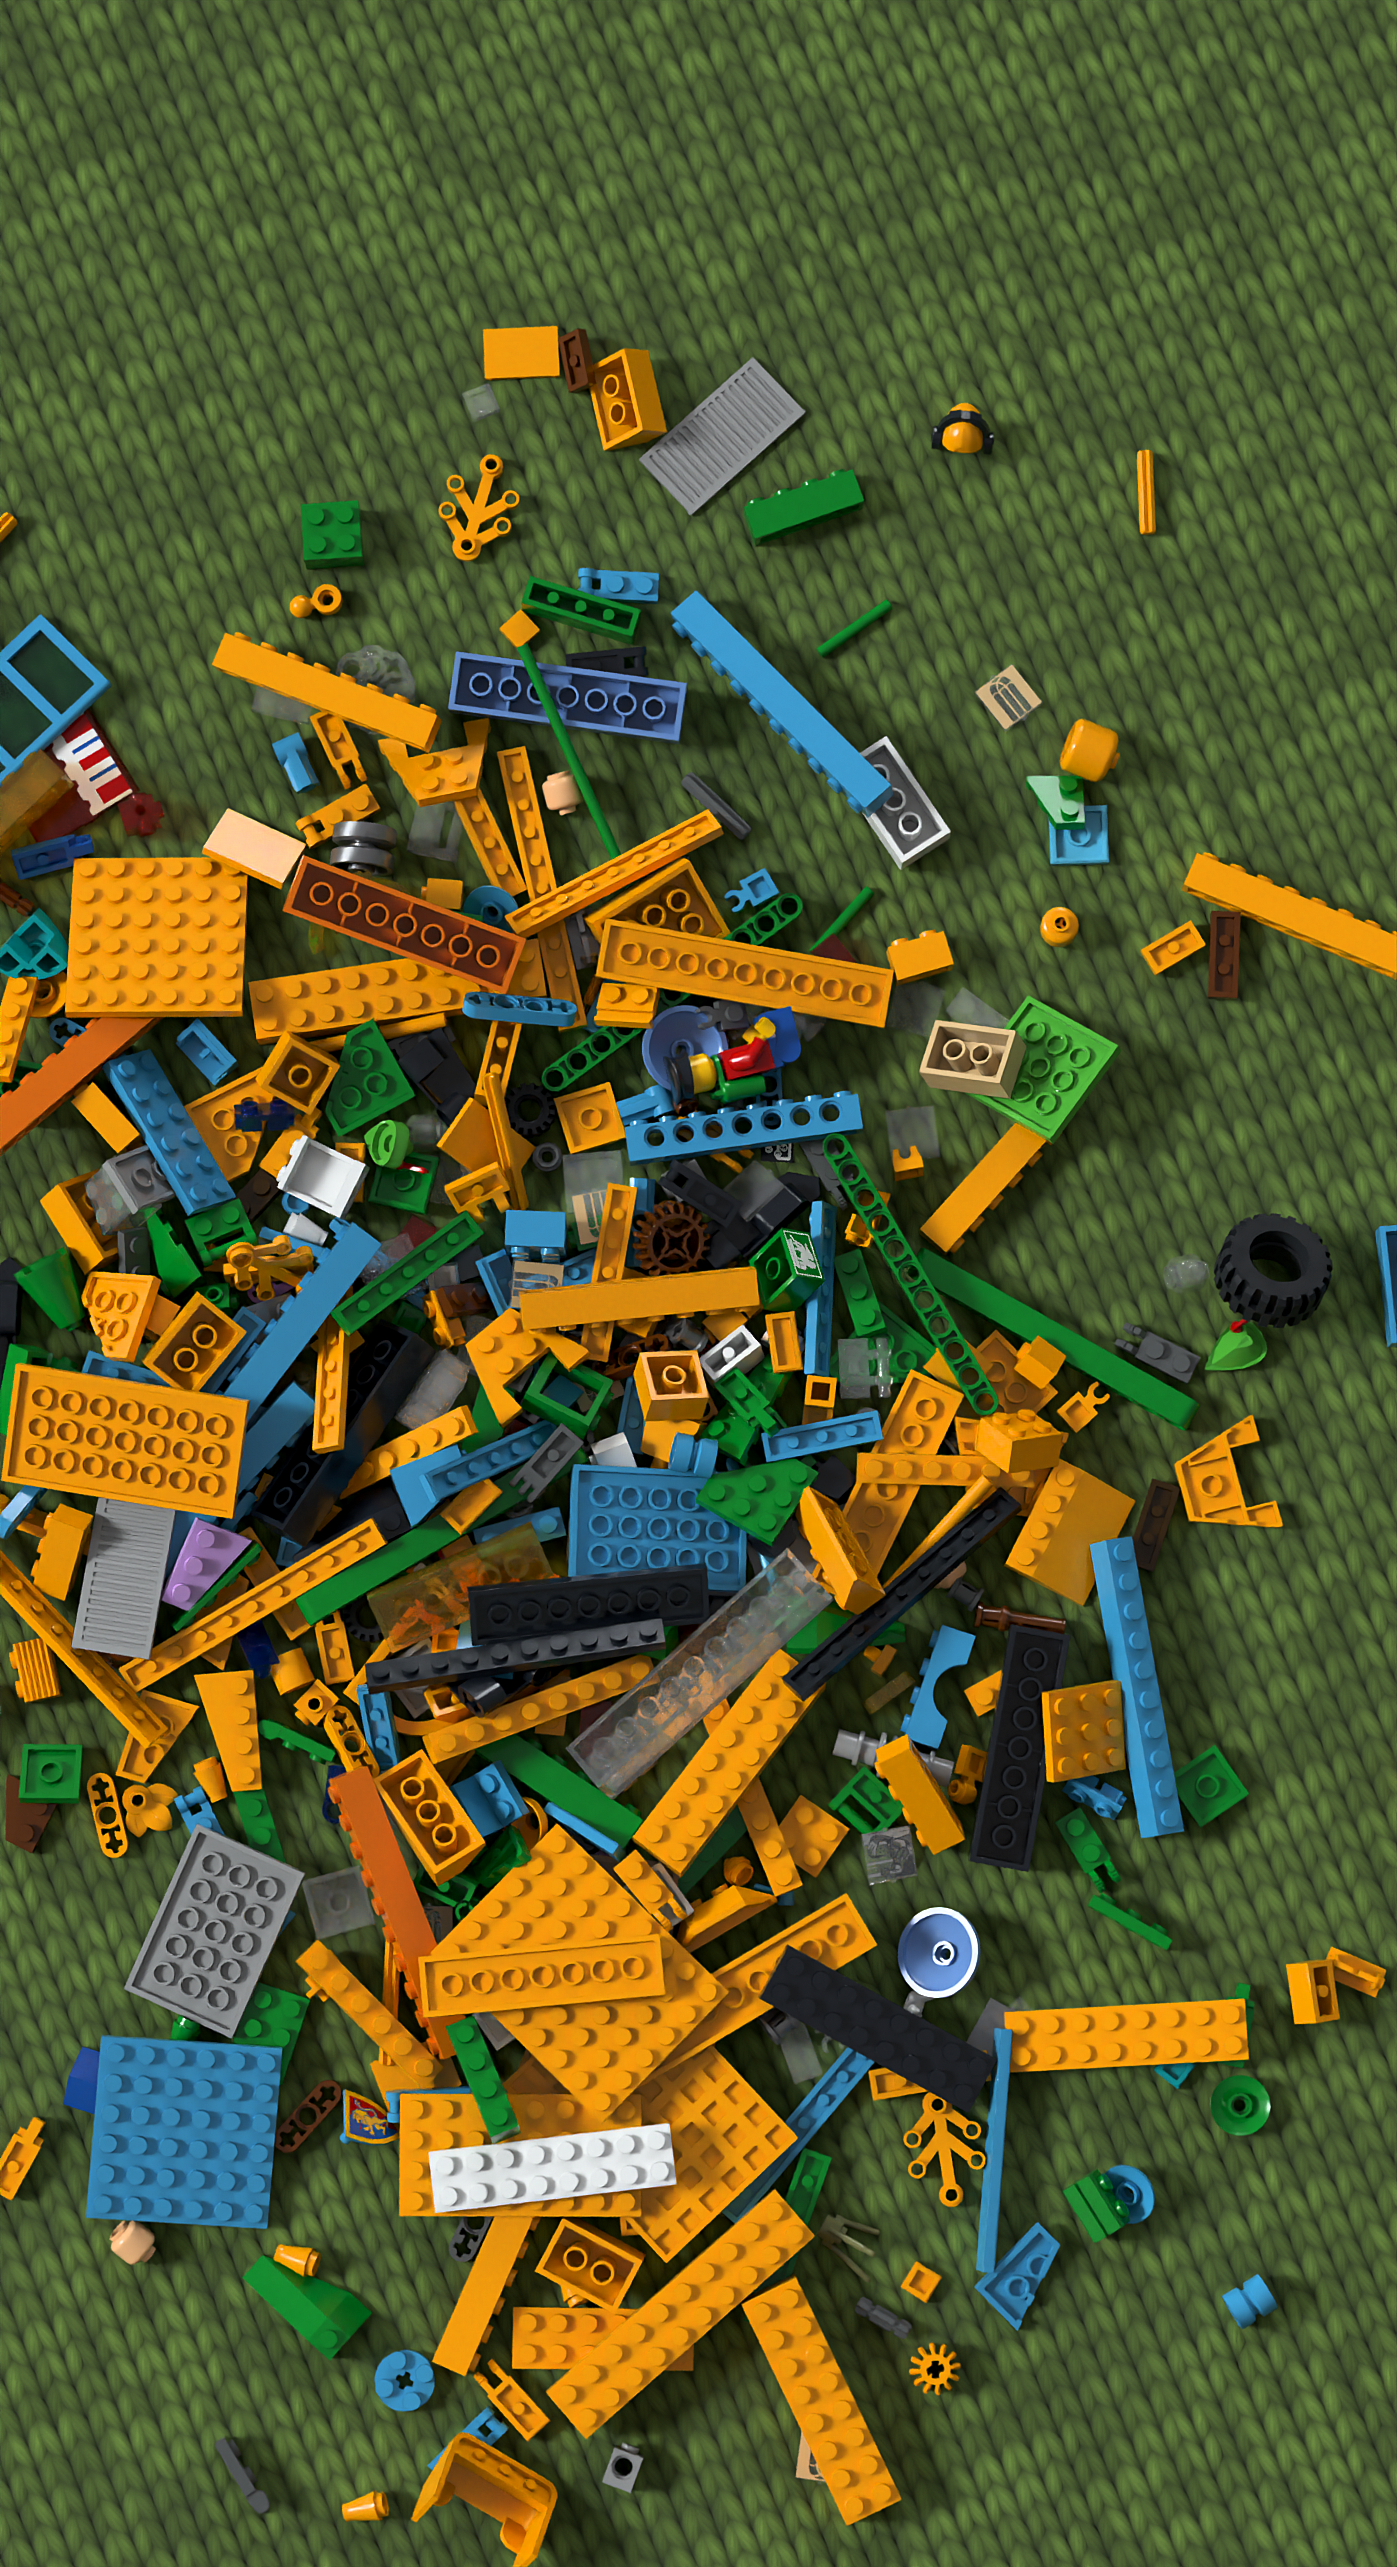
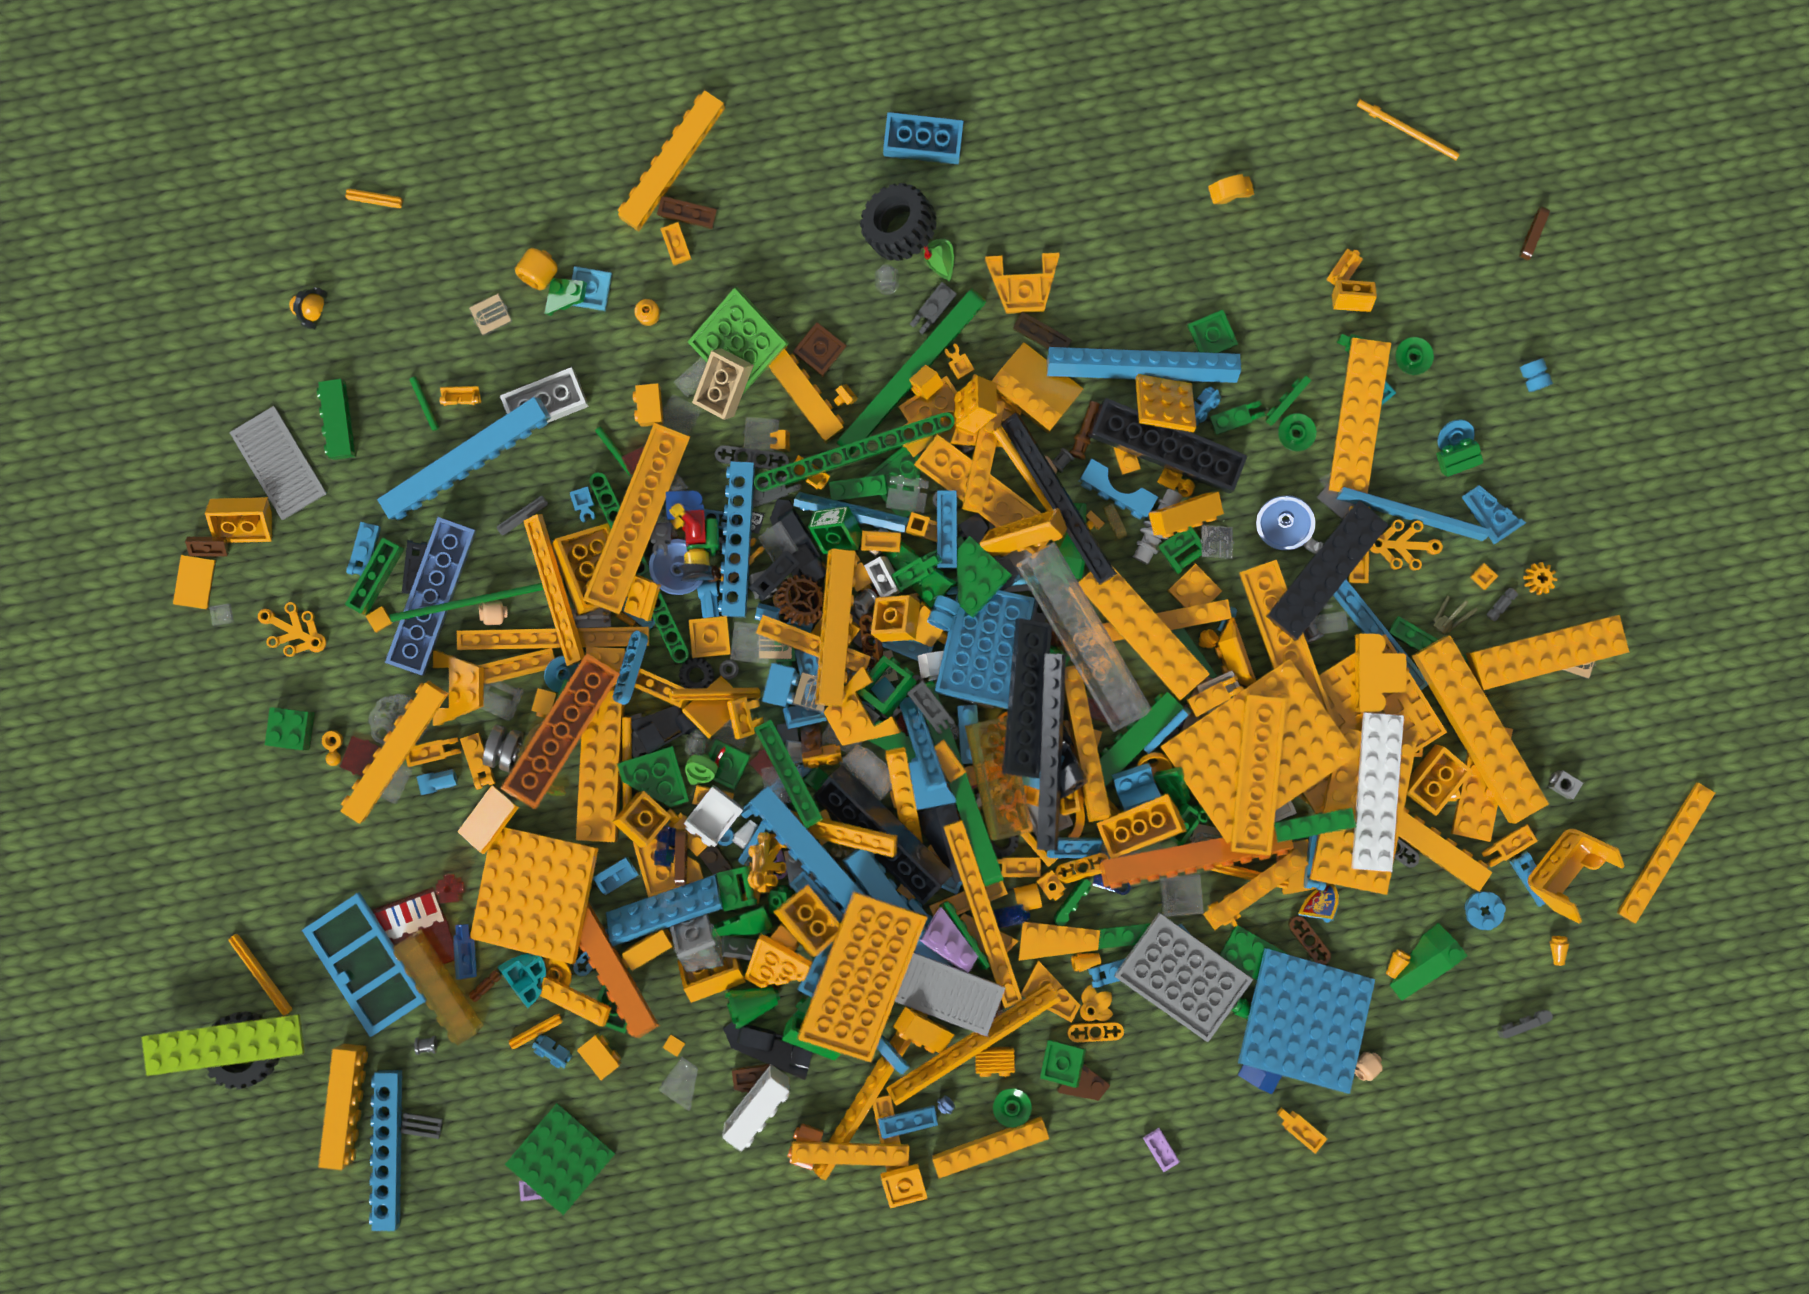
camera: 80 degrees left, 5 degrees up
none -> clear red piece [339,736,382,776]
none -> light orange hinge [440,386,481,406]
none -> reddish brown beam [675,829,688,886]
none -> dark grey beam [715,445,789,470]
none -> reddish brown plate [793,322,847,376]
none -> light orange tile [833,384,858,406]
none -> green dish [1278,413,1317,452]
none -> light orange brick [1355,634,1409,712]

